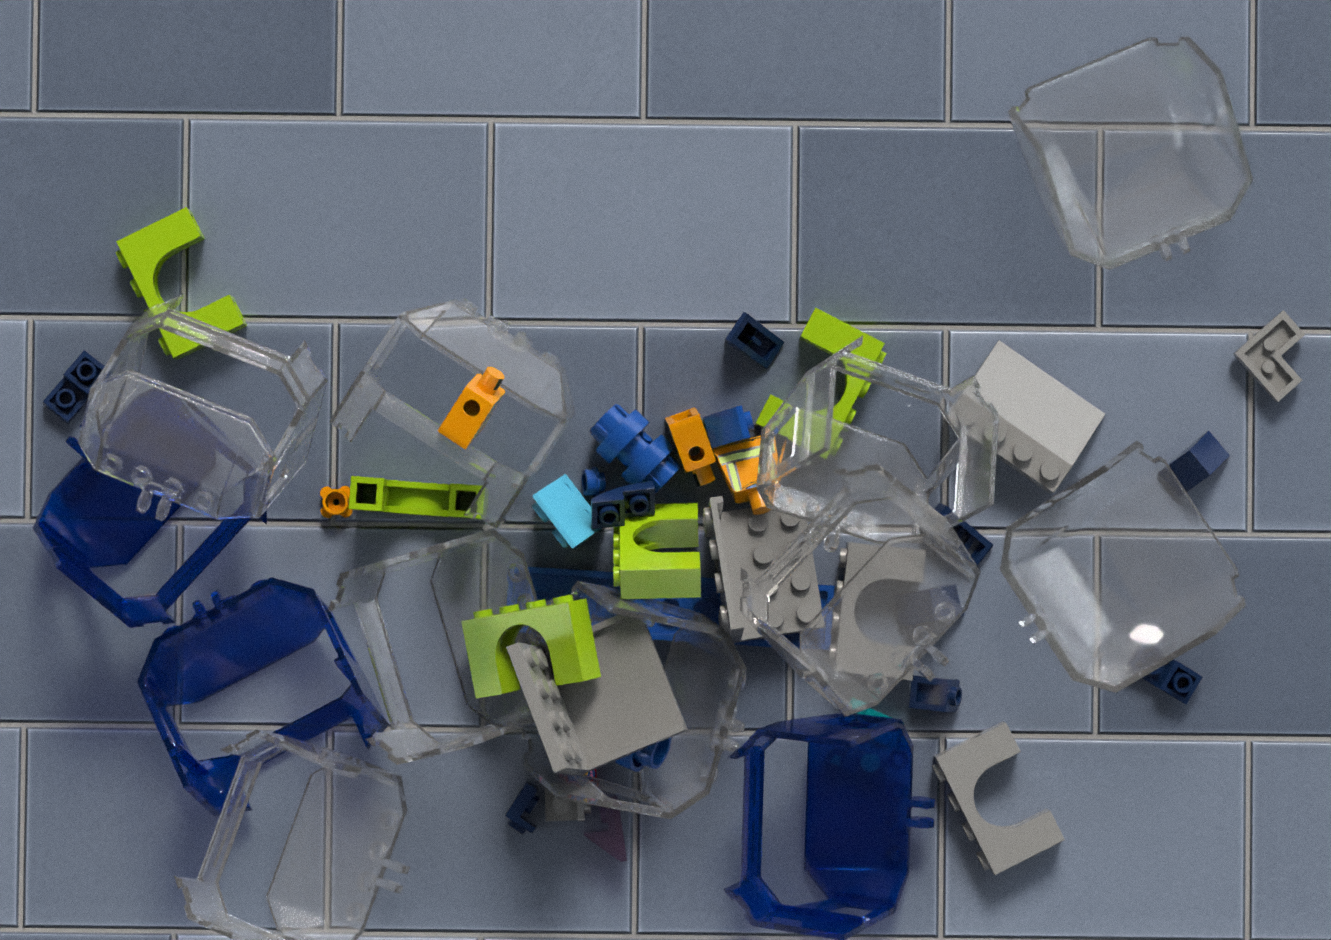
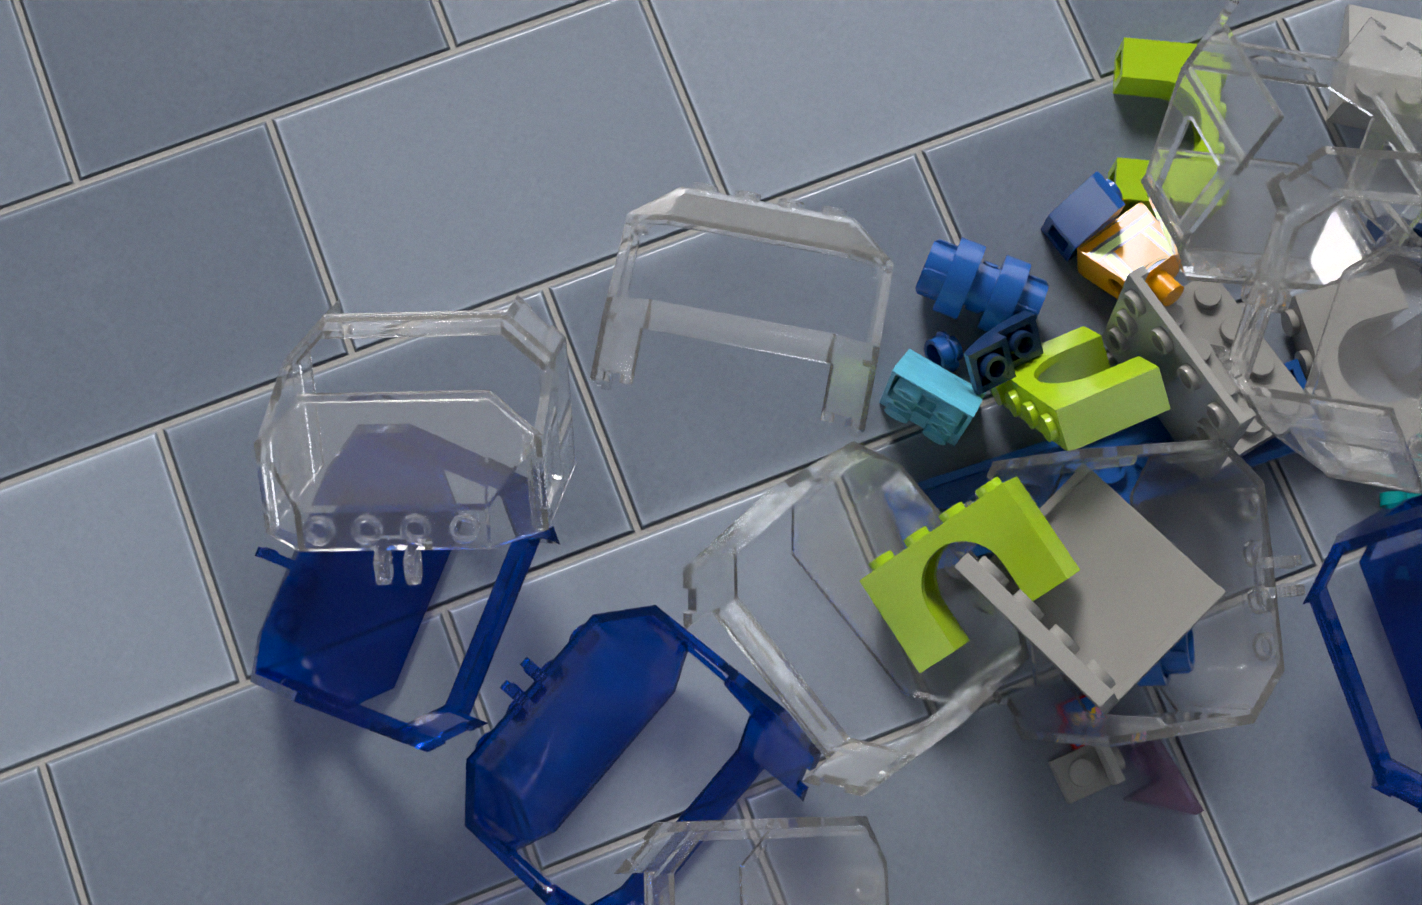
camera: 20 degrees left, 10 degrees down
dark blue slope [43,350,110,424] -> none
lime arch [116,207,247,360] -> none
light orange plate [320,486,353,518] -> none
lime arch [349,476,487,520] -> none
light orange torso [438,367,505,450] -> none
dark blue bracket [505,781,540,834] -> none
light orange torso [665,407,716,486] -> none
dark blue slope [725,312,784,369] -> none

